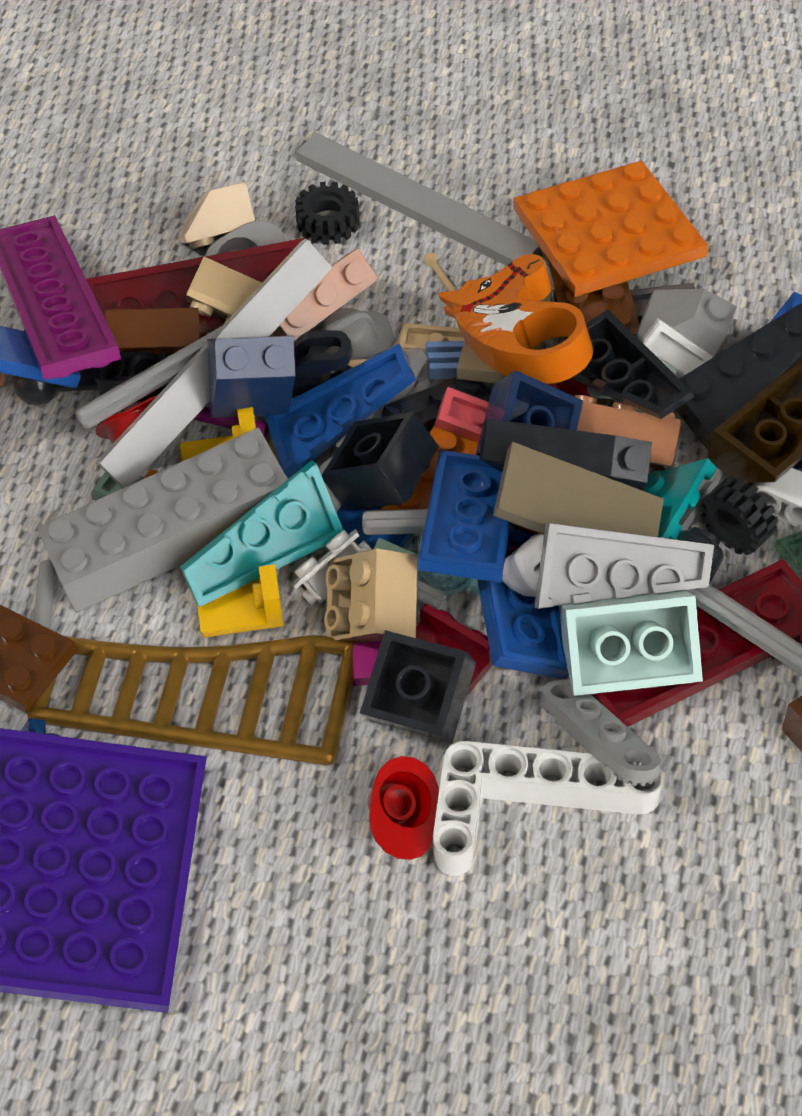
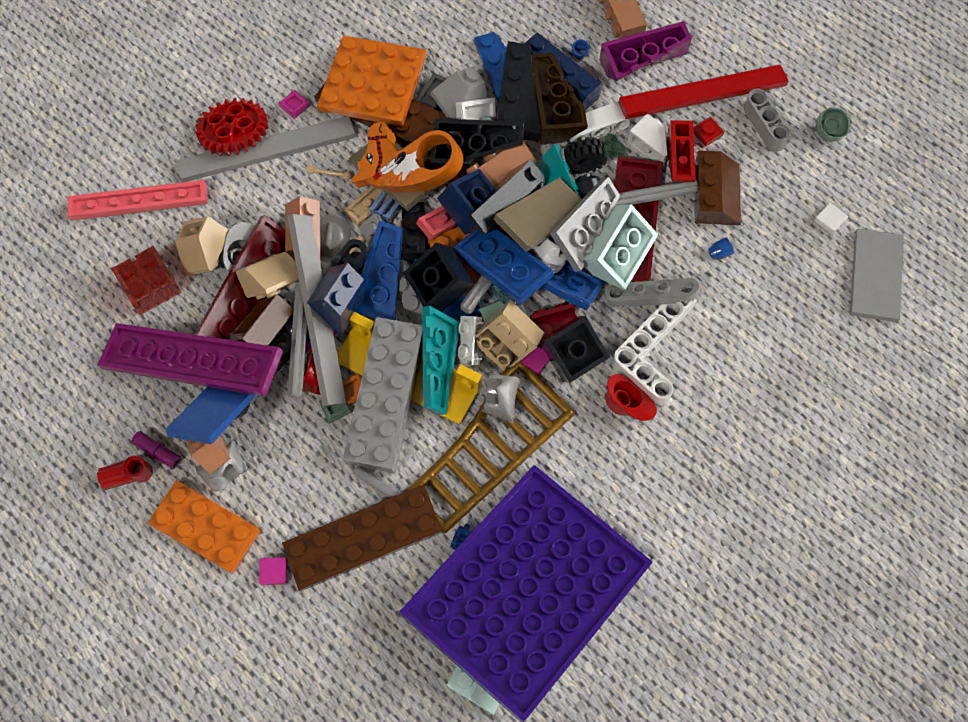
camera: 55 degrees left, 15 degrees up
black tyre [295,181,360,245] -> none
none -> coral plate [68,180,208,221]
none -> clear red piece [111,246,182,315]
none -> red gear [195,98,269,157]
none -> dark pink tile [279,90,310,119]
none -> light grey hair [482,374,521,423]
none -> blue hose [708,237,734,260]

